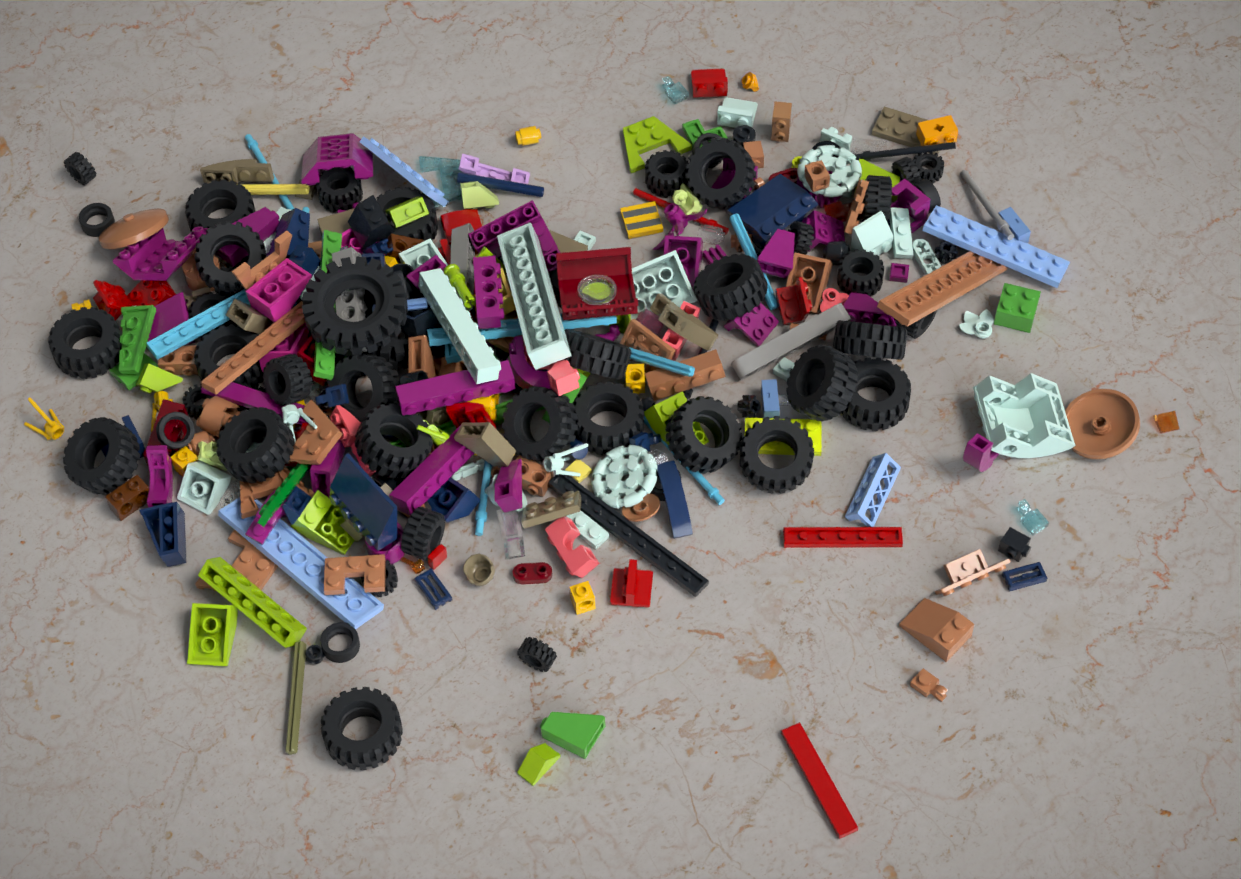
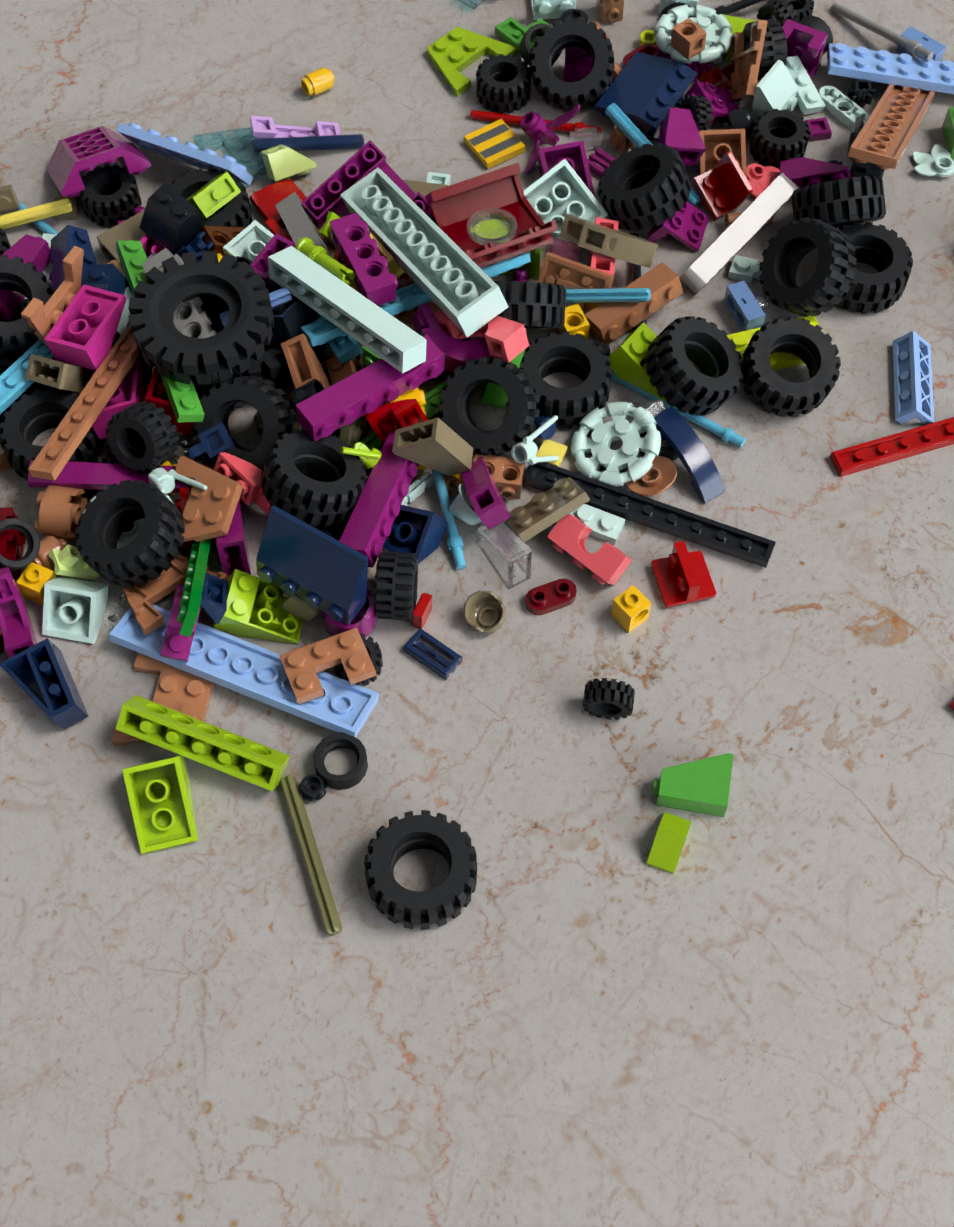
camera: 20 degrees left, 5 degrees up
black tyre [182,384,213,420] -> none
clear orange hand [400,557,426,574] -> none
dark blue plate [629,432,661,452] -> none
yellowish green hips [672,183,703,215] -> none
black gear [737,395,761,418] -> none

